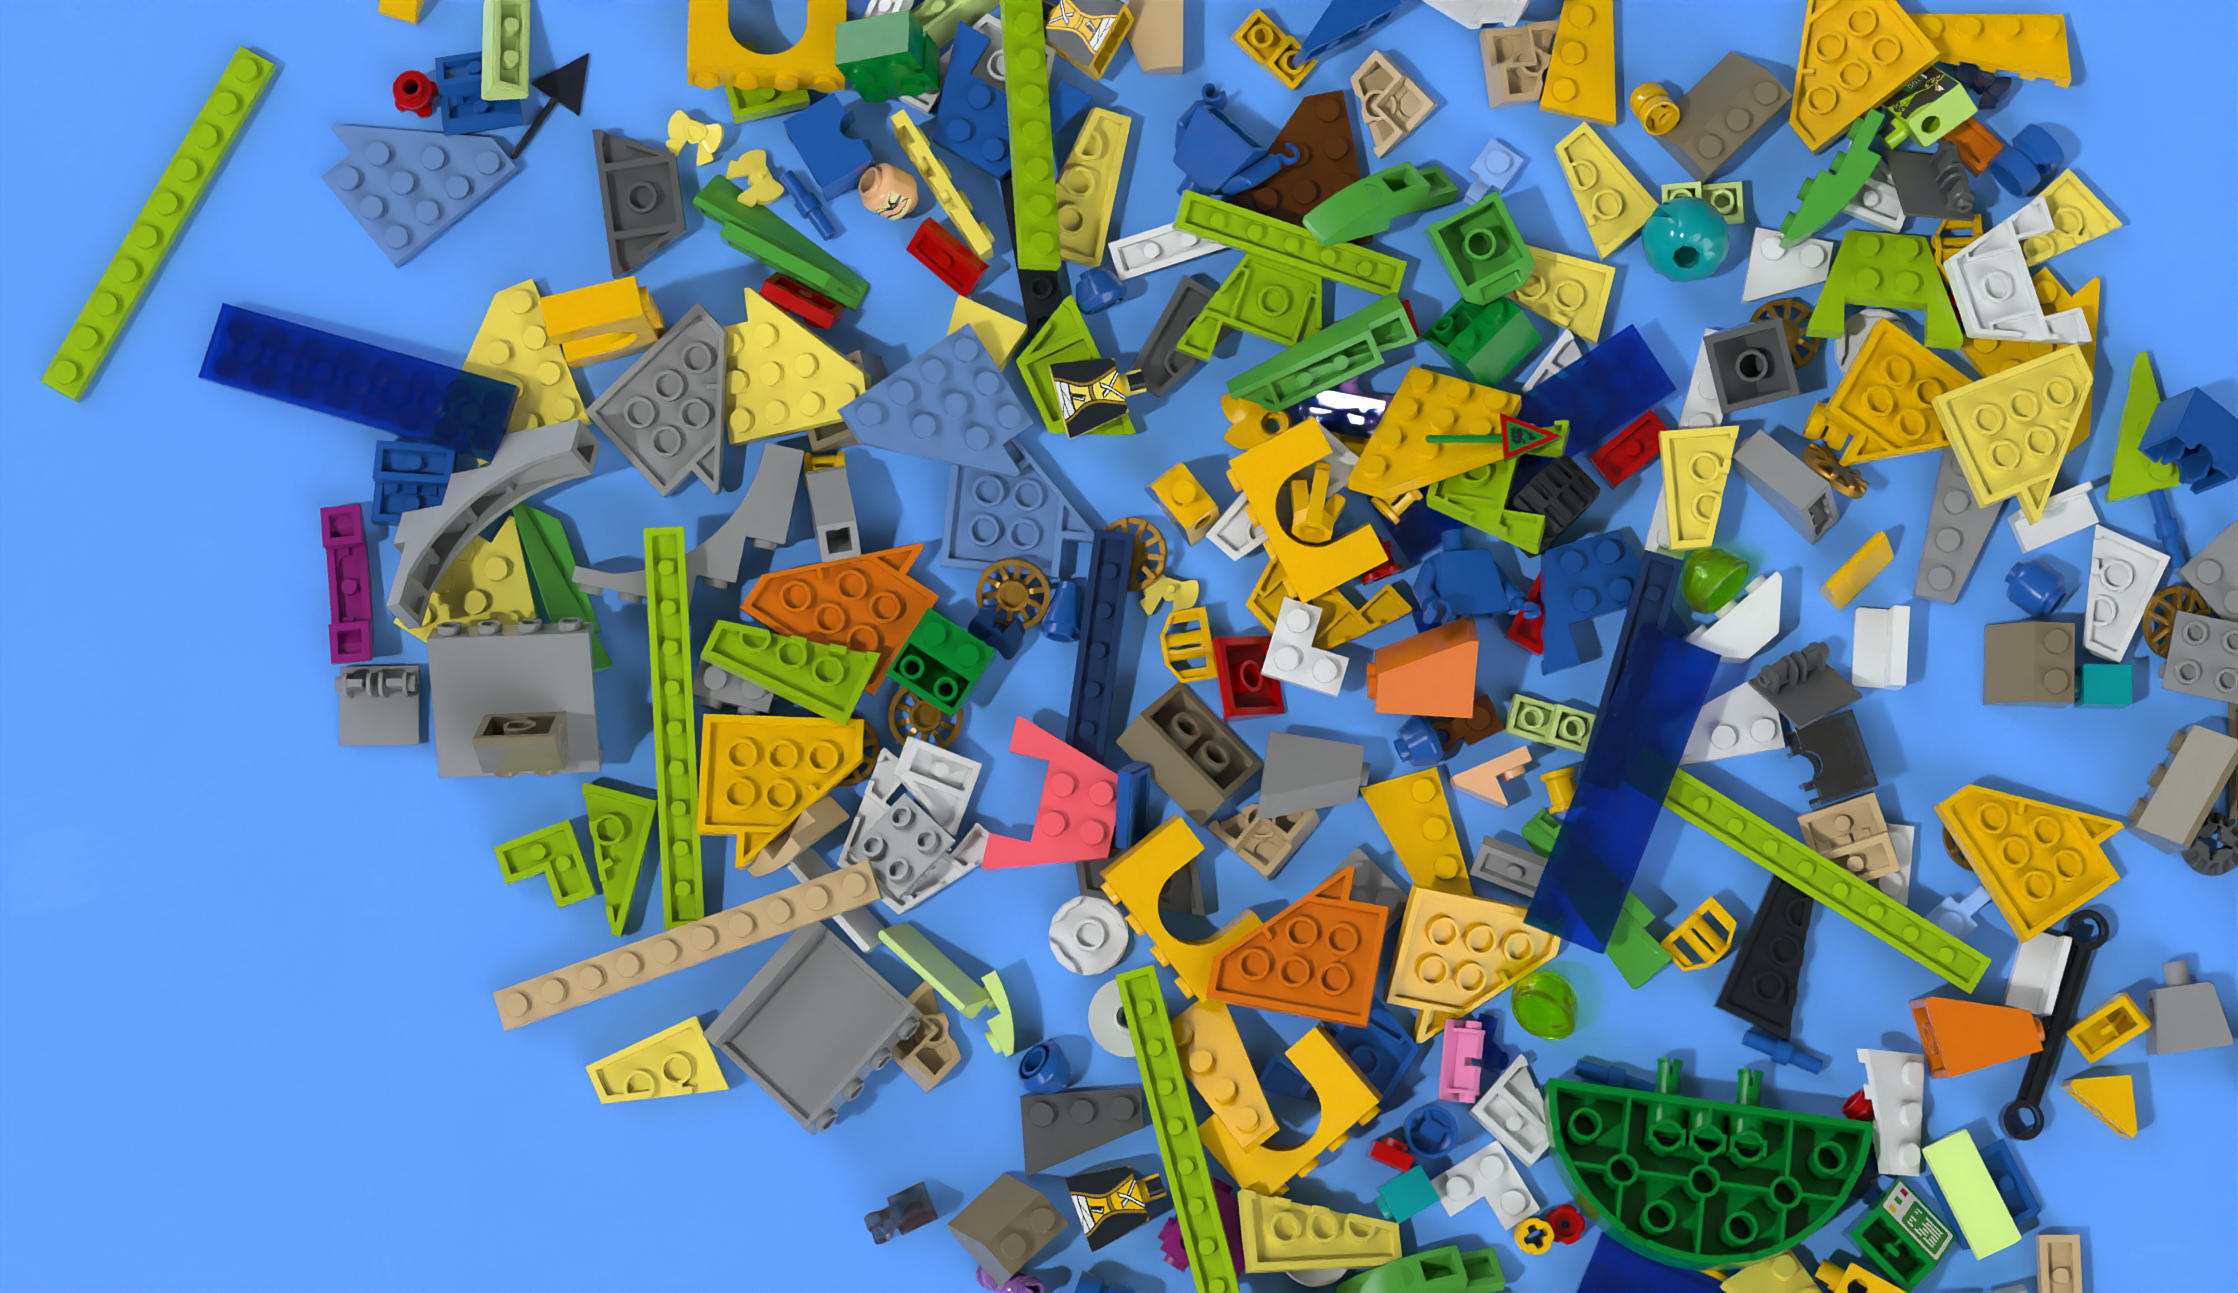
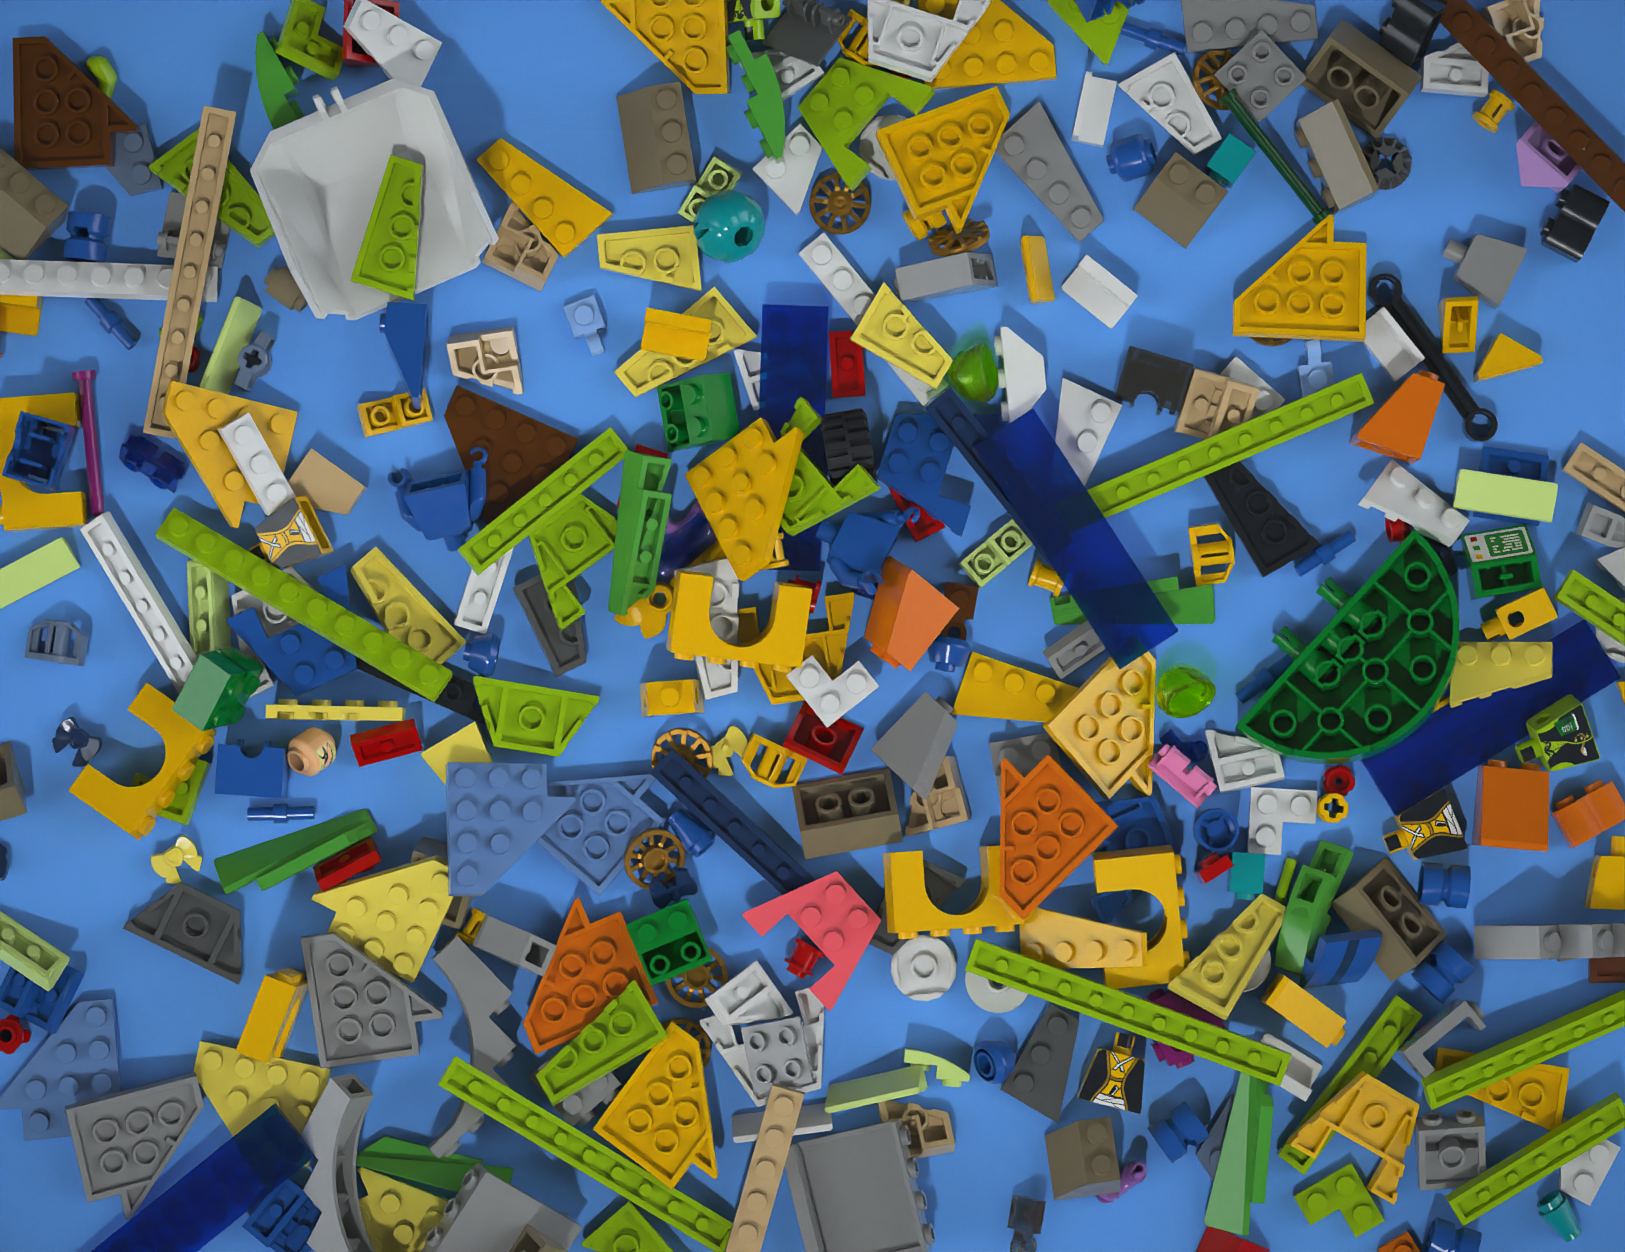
camera: 55 degrees left, 5 degrees up
black piece [510,53,589,160] -> none
light yellow piece [726,150,784,207] -> none
tan slope [747,794,850,877] -> none
black torso [1048,358,1146,440] -> none
blue tile [1114,761,1151,850] -> none
yellow rock [1290,462,1346,543] -> none
bright green slope [1302,162,1459,248] -> none
bright green slope [1423,191,1535,306] -> none
piece [1425,413,1562,462] -> none
light nougat slope [1449,745,1532,809] -> none
yellow wheel [1629,82,1680,135] -> none
dark grey slope [1703,317,1800,414] -> none
dark grey hinge [1748,641,1863,730] -> none
light yellow wing [1931,343,2094,526] -> none
none -> light grey wing [65,1072,204,1220]
none -> yellow panel [641,307,713,362]
none -> red brick [784,938,825,979]
none -> dark green bar [1218,88,1331,224]
none -> lime piece [1273,858,1297,905]

